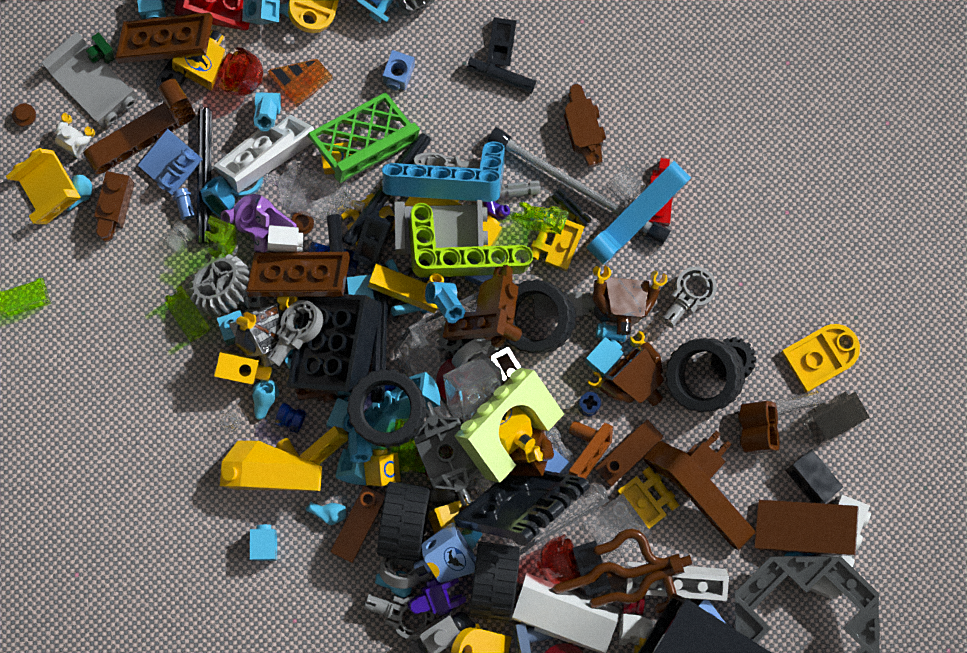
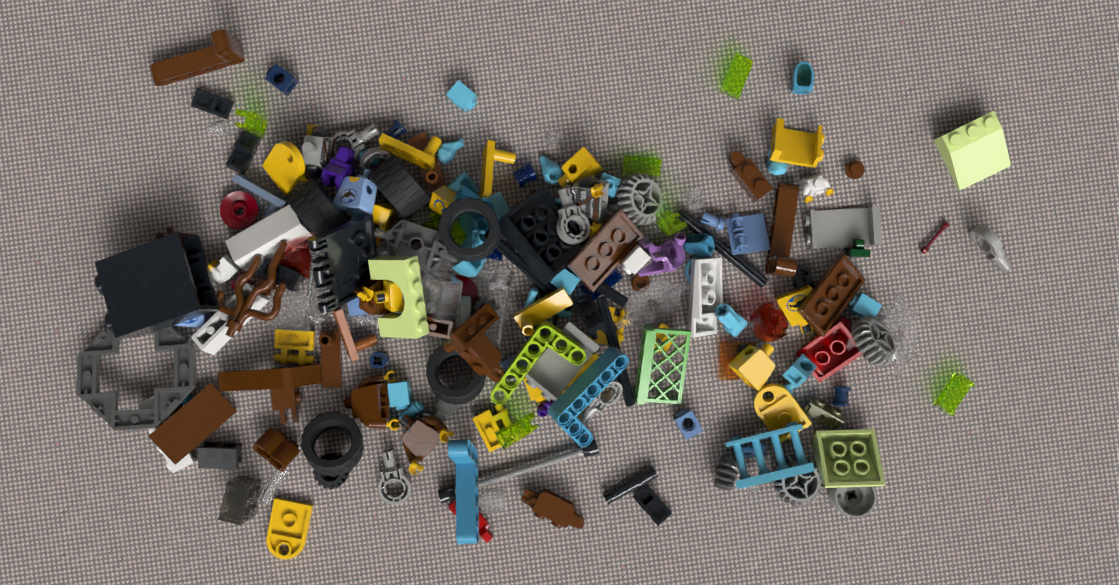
camera: 130 degrees right, 10 degrees up
yellow wedge [220,441,322,491] -> none
dark azure piece [425,282,465,323] -> none
light grey axle [499,181,541,199] -> none
black axle [552,189,592,228] -> none
none -> yellow piece [379,133,442,171]
none -> dark blue bush [382,119,407,139]
none -> yellow torso [728,342,775,391]

